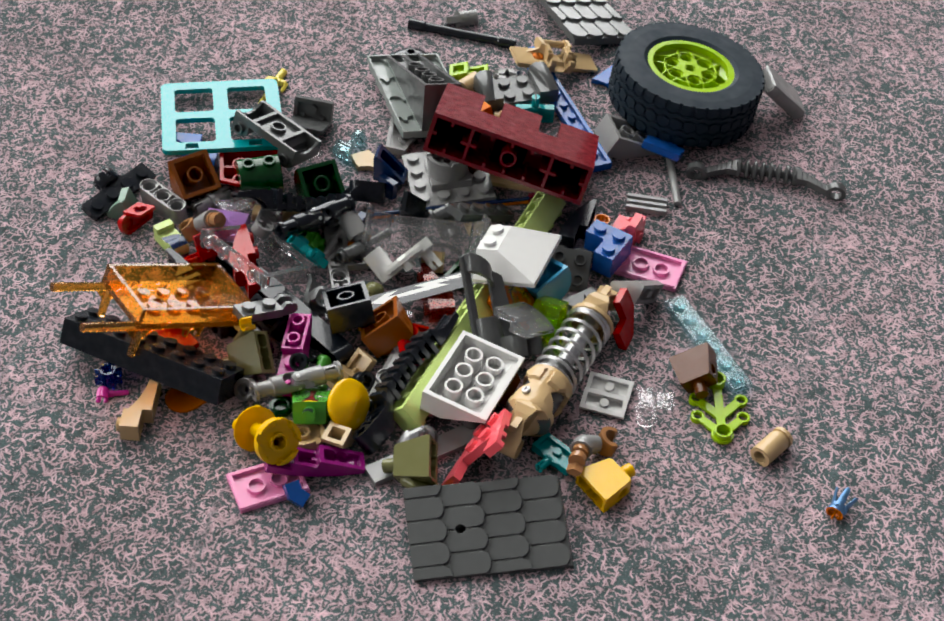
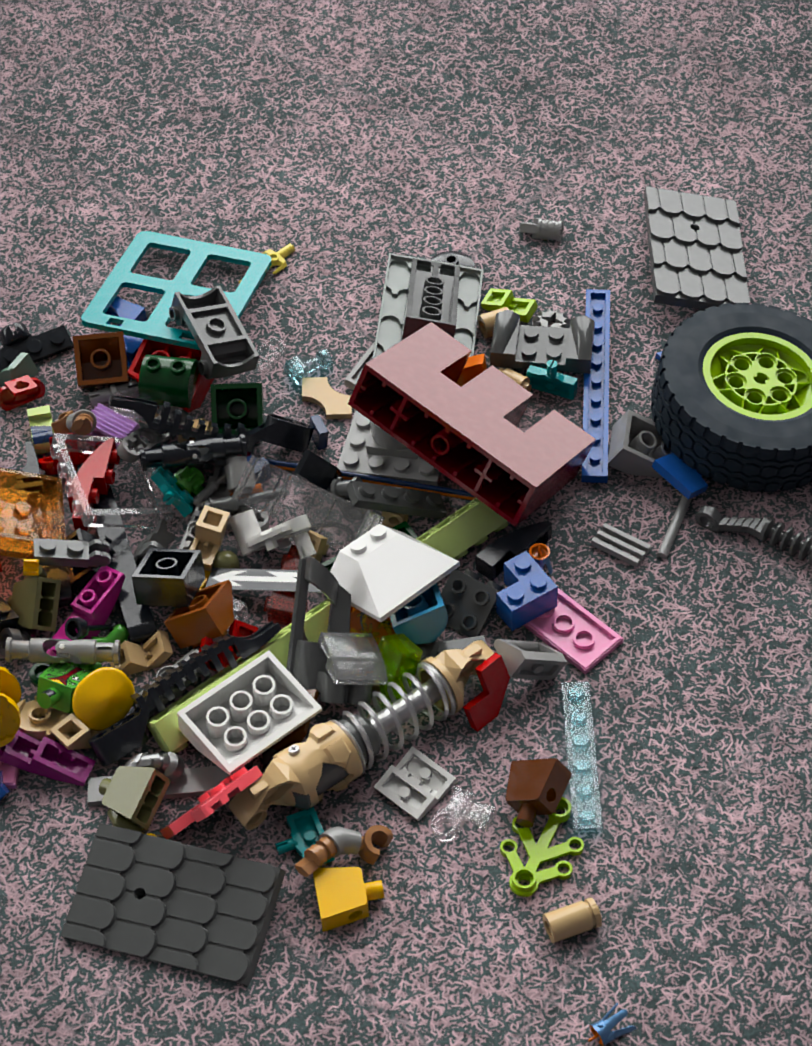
camera: 30 degrees right, 5 degrees up
light grey beam [139,178,187,224] -> none
dark grey bracket [290,95,335,136] -> none
black bush [352,371,375,391] -> none
dark blue slope [373,144,409,185] -> none
black piece [408,18,517,49] -> none
tan piece [509,37,598,74] -> none
coral brick [612,212,646,245] -> none
none -> tan slope [189,505,230,572]

